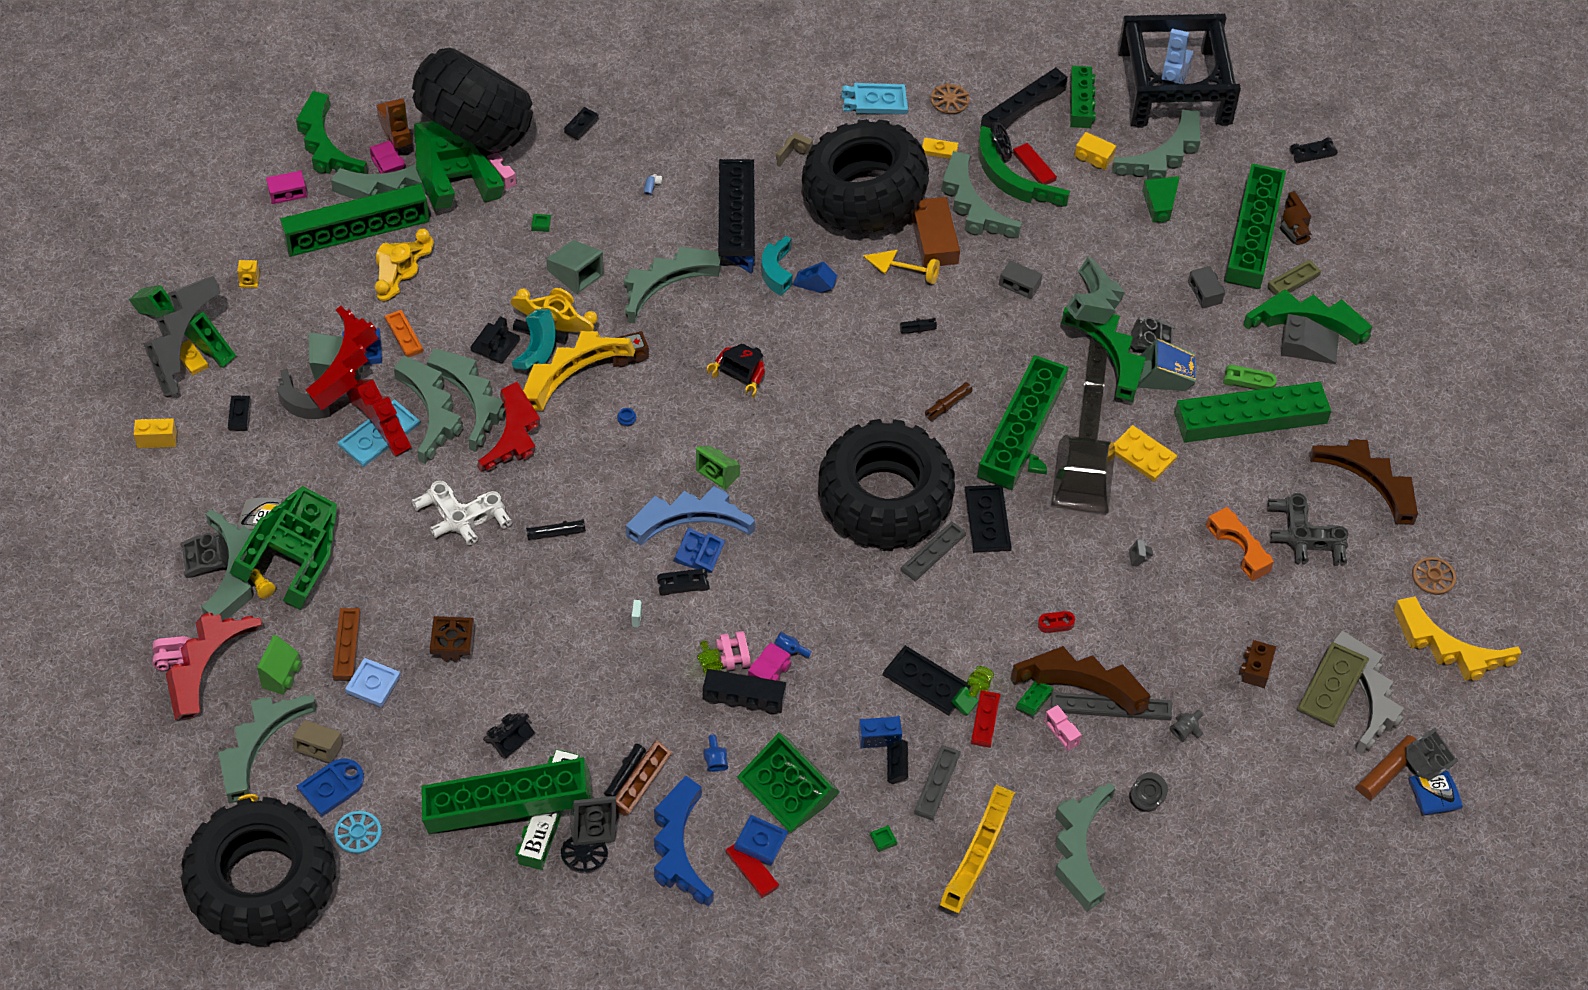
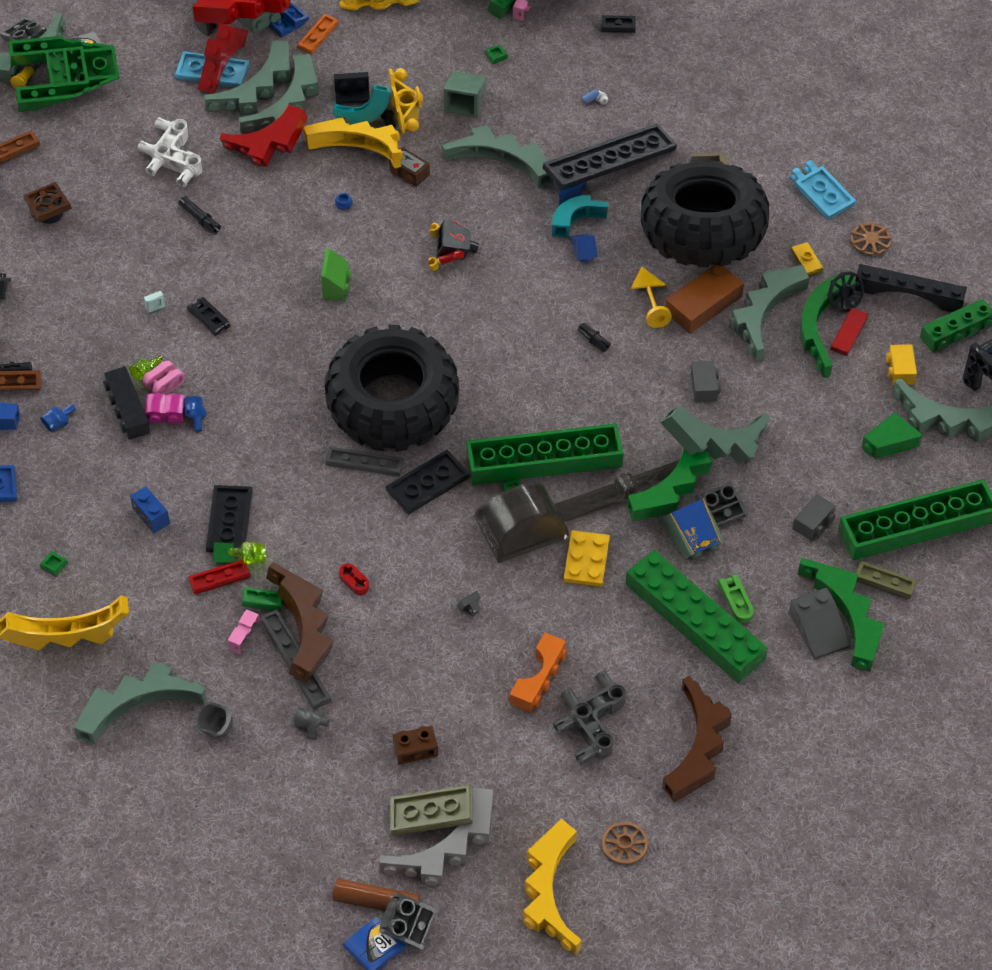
camera: 60 degrees right, 0 degrees up
medium blue arch [626,486,755,546] -> none
blue slope [673,527,725,573] -> none
green slope [737,732,840,833] -> none
black plate [887,739,908,784] -> none
dark grey tile [914,745,961,821] -> none
reddish brown pin [925,382,973,421] -> none
reddish brown plate [1281,191,1312,245] -> none

